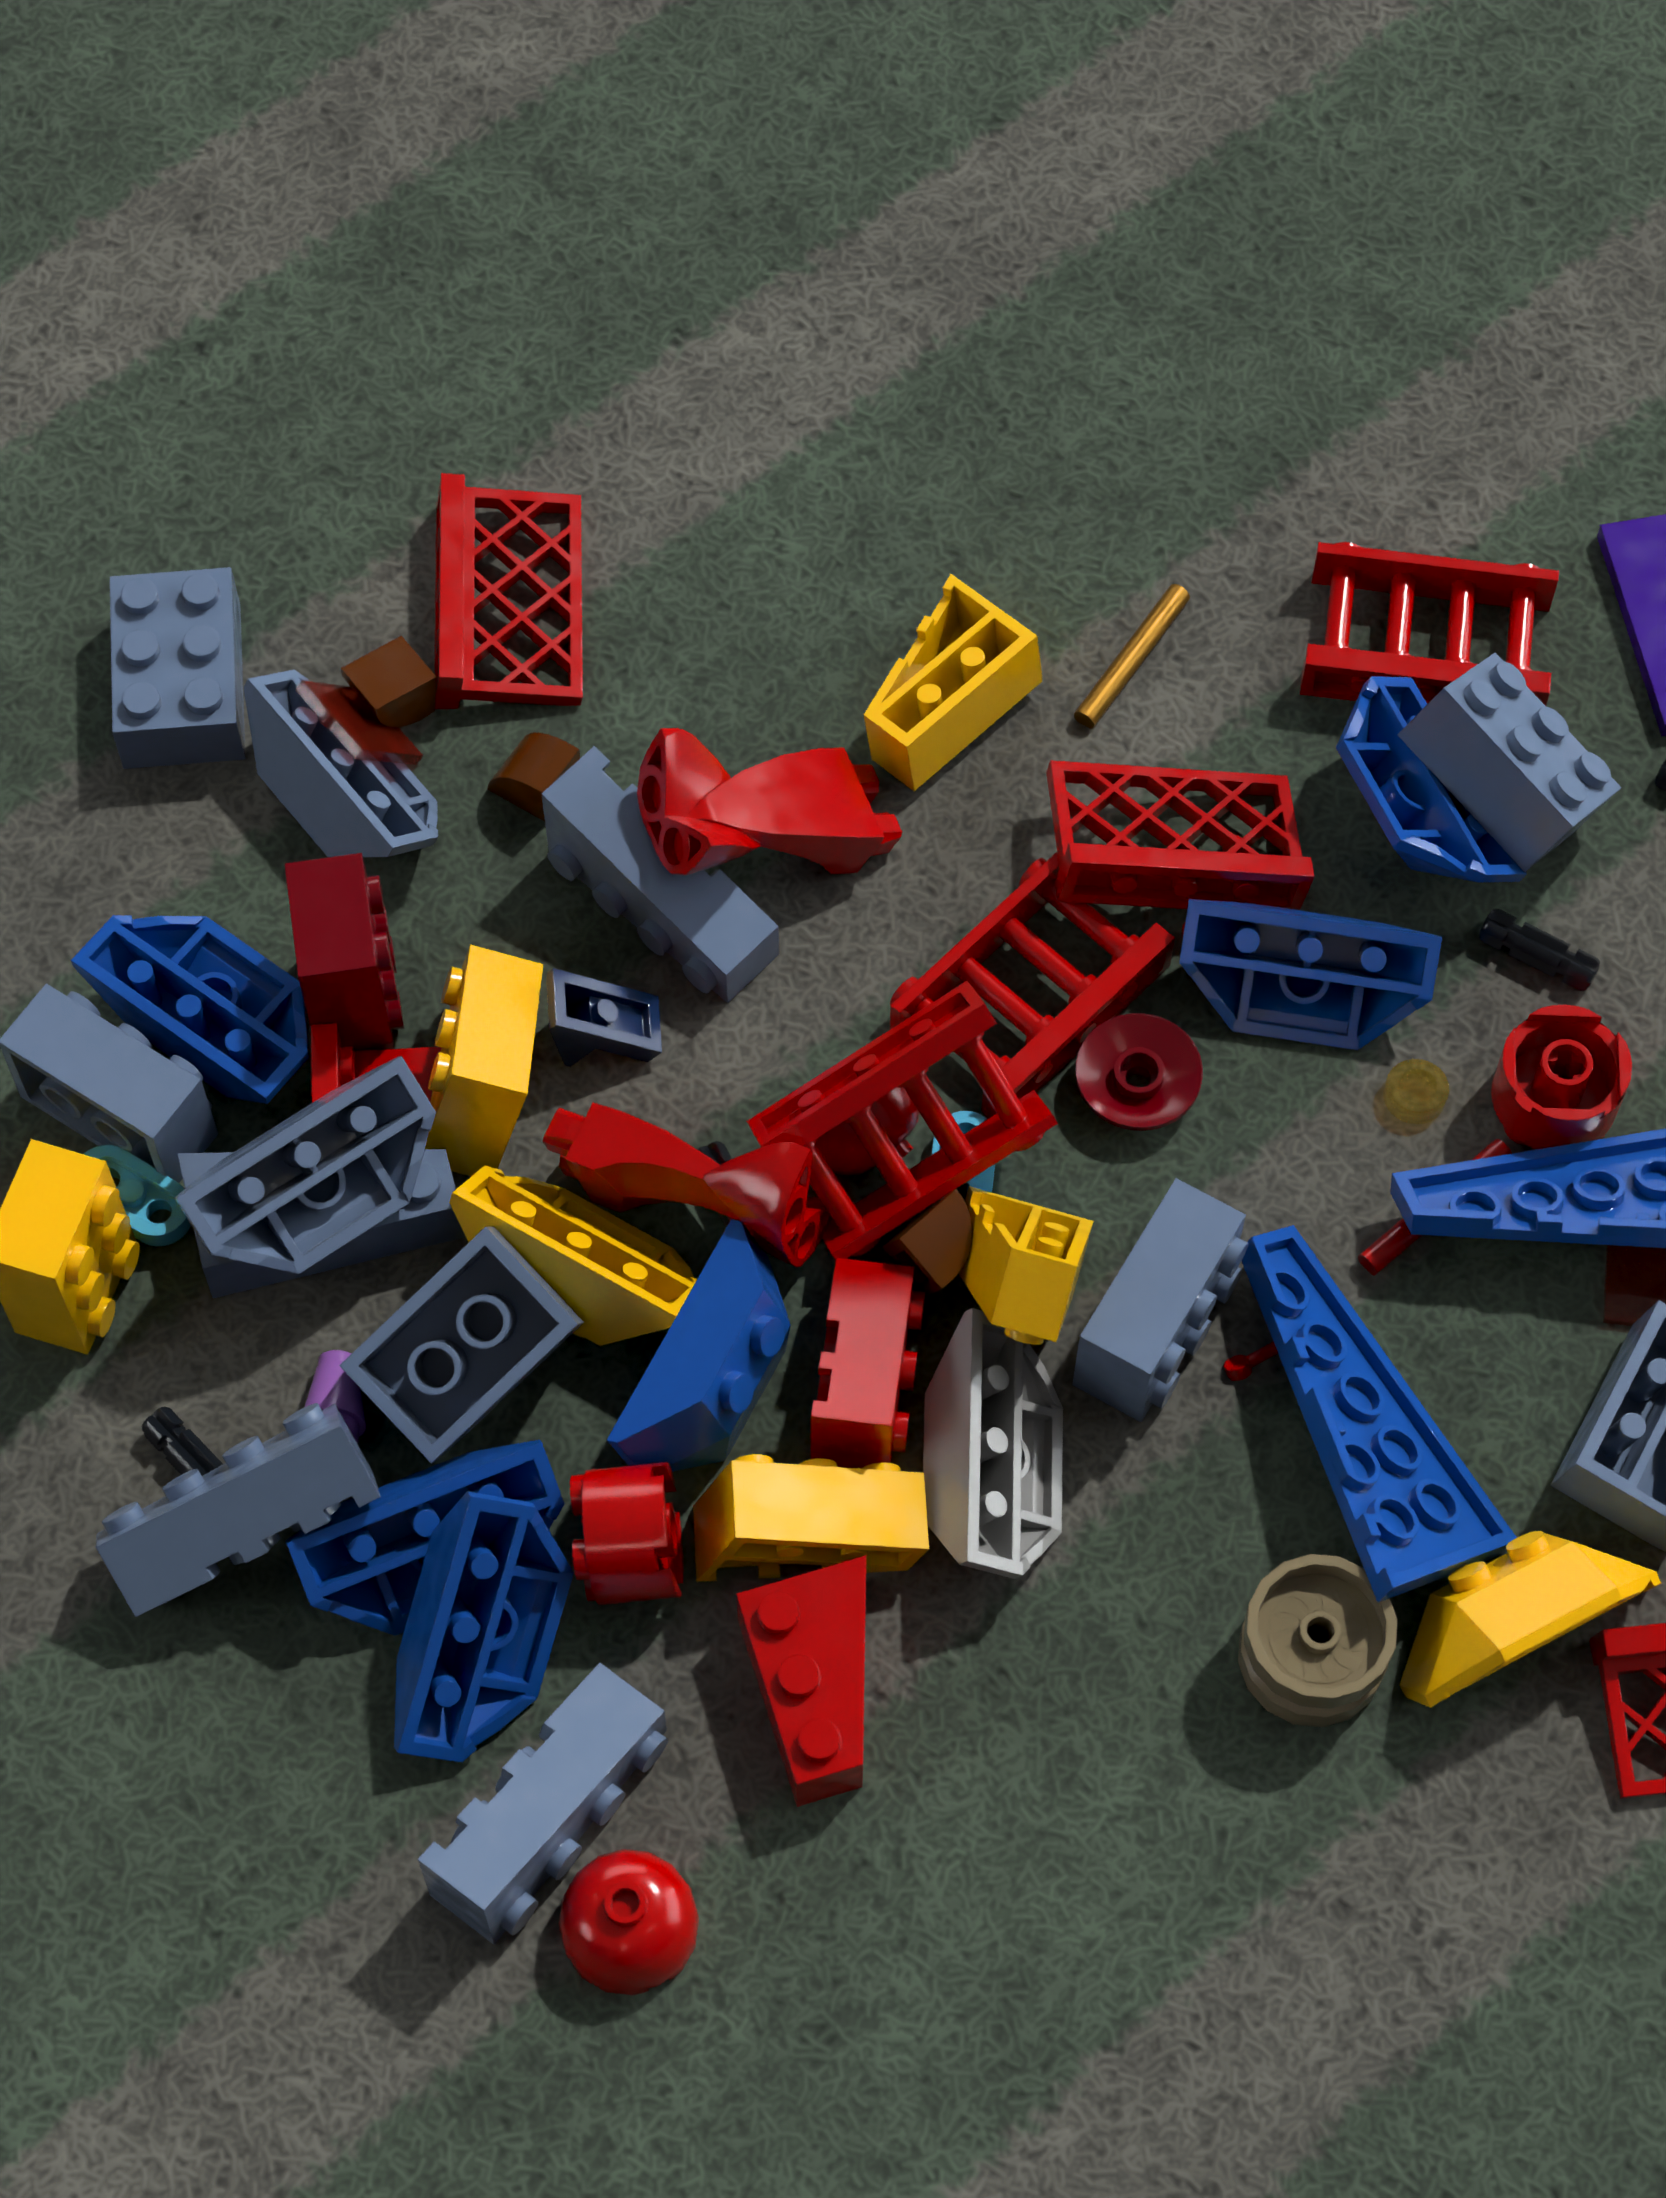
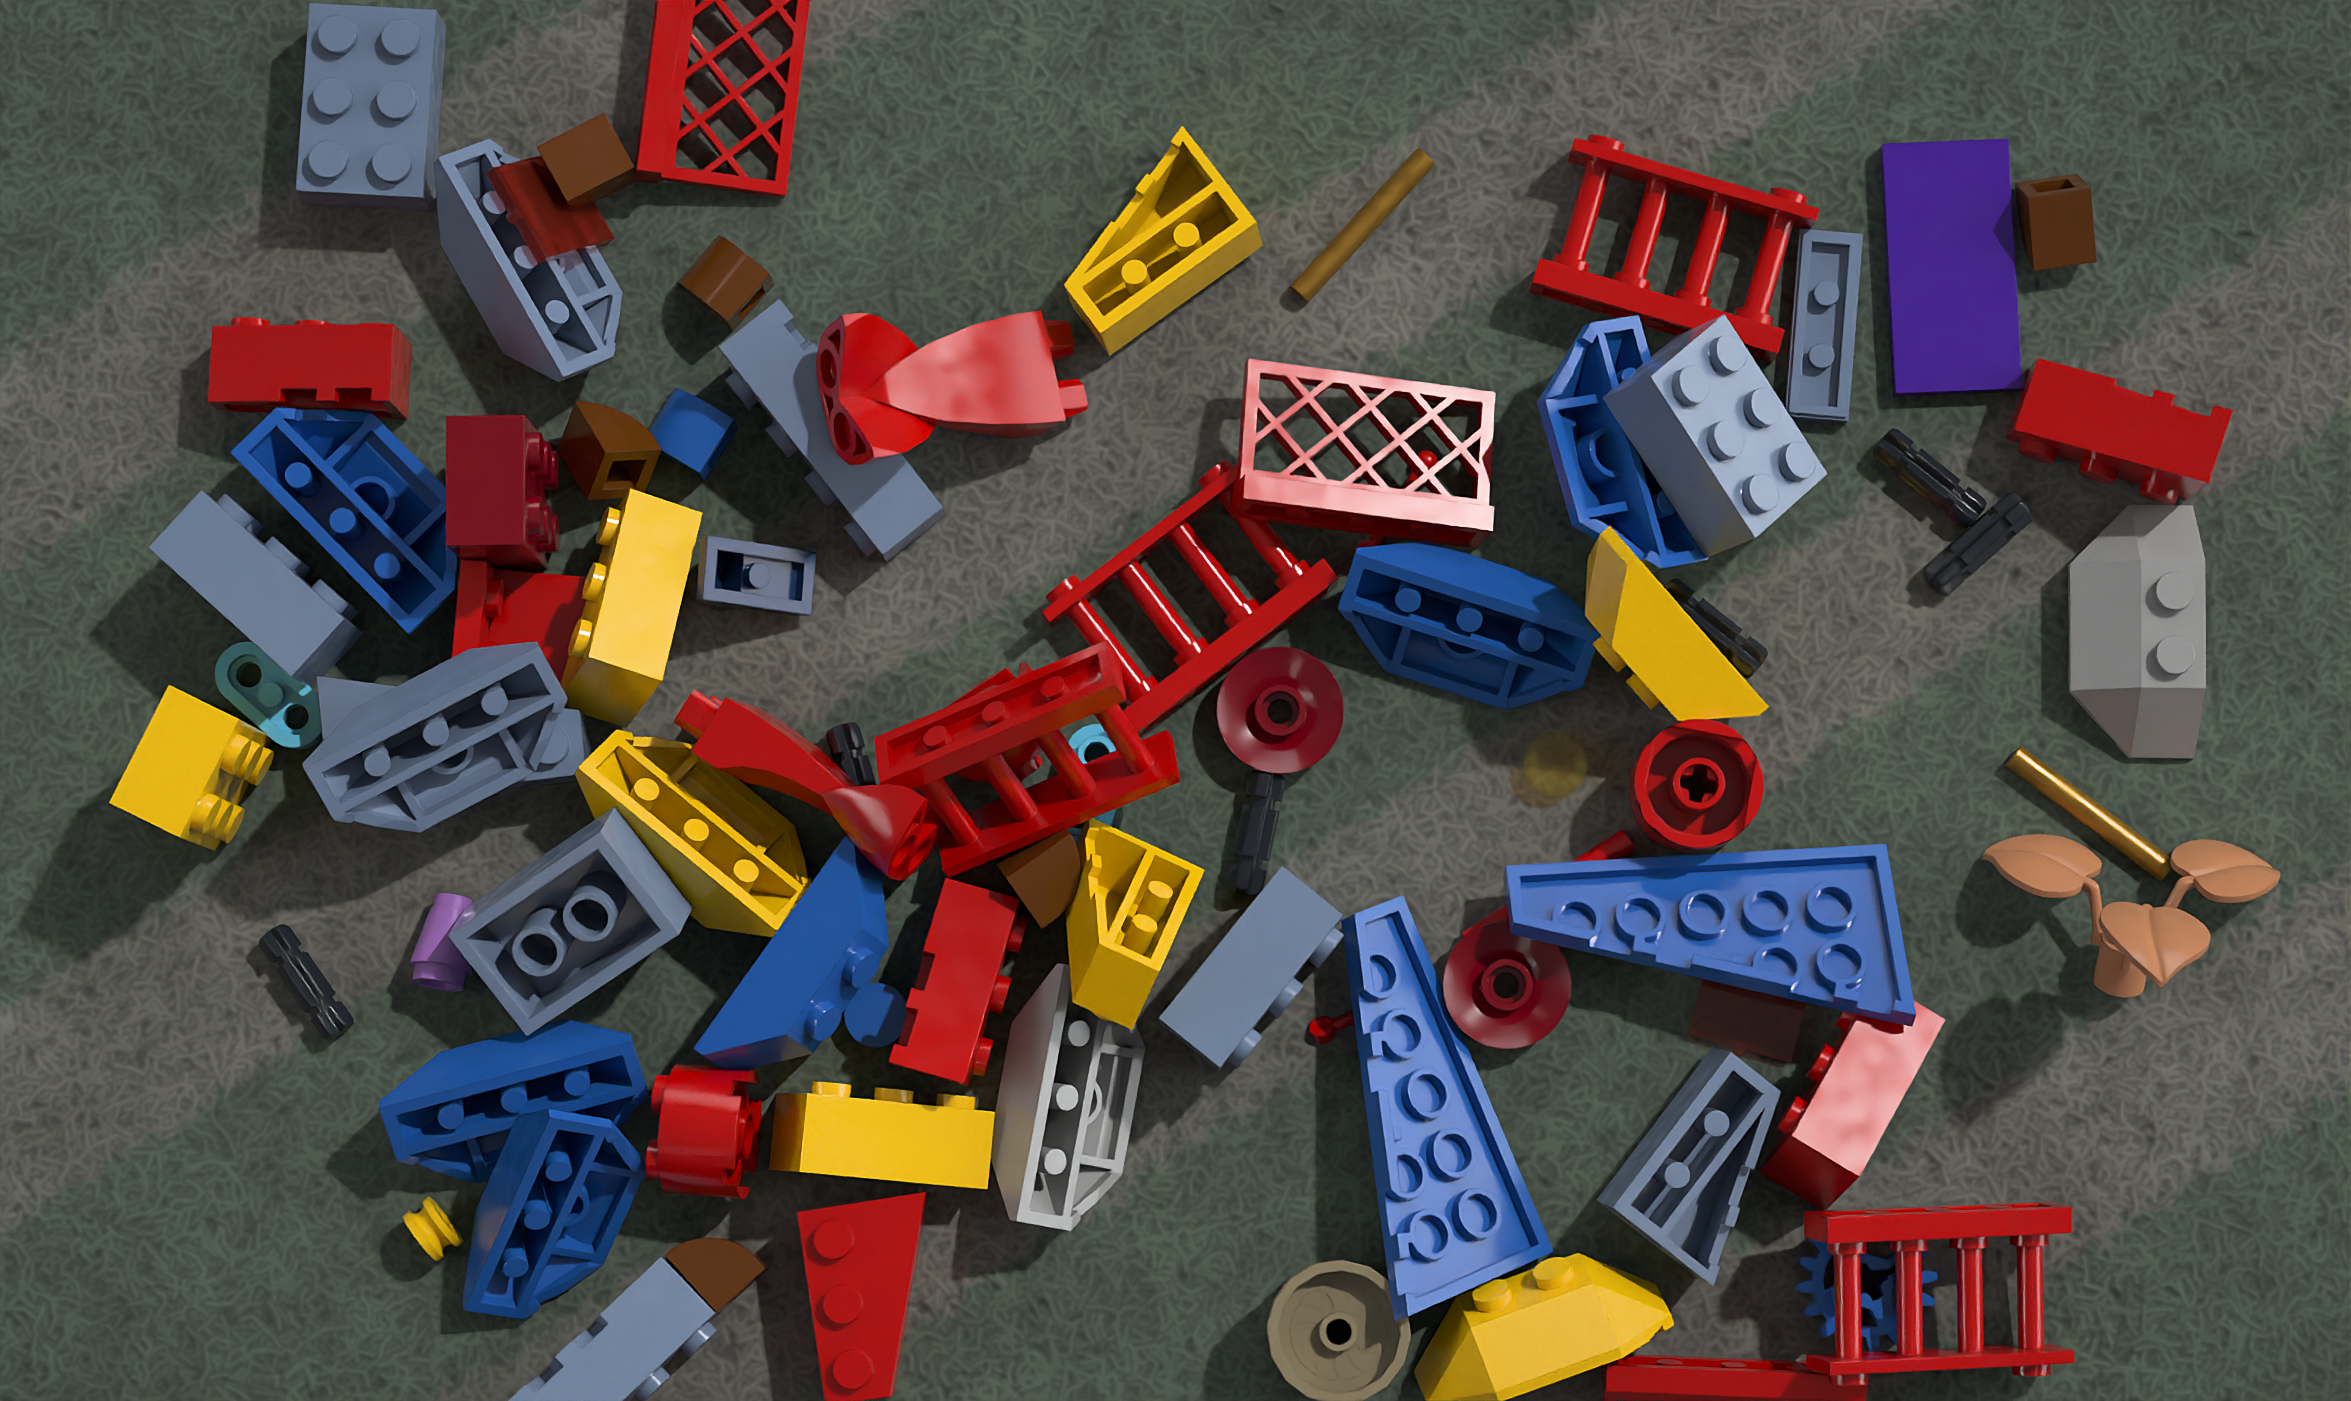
camera: 10 degrees right, 20 degrees up
sand blue wedge [96,1403,380,1617] -> none
none -> red wedge [208,317,412,420]
none -> yellow bush [402,1196,464,1262]
none -> reddish brown brick [557,401,662,500]
none -> blue brick [648,388,739,481]
none -> reddish brown brick [665,1238,769,1312]
none -> blue tile [844,983,908,1048]
none -> black axle [1226,770,1286,896]
none -> dark red dish [1442,920,1571,1049]
none -> yellow wedge [1585,526,1769,721]
none -> sand blue tile [1784,229,1863,424]

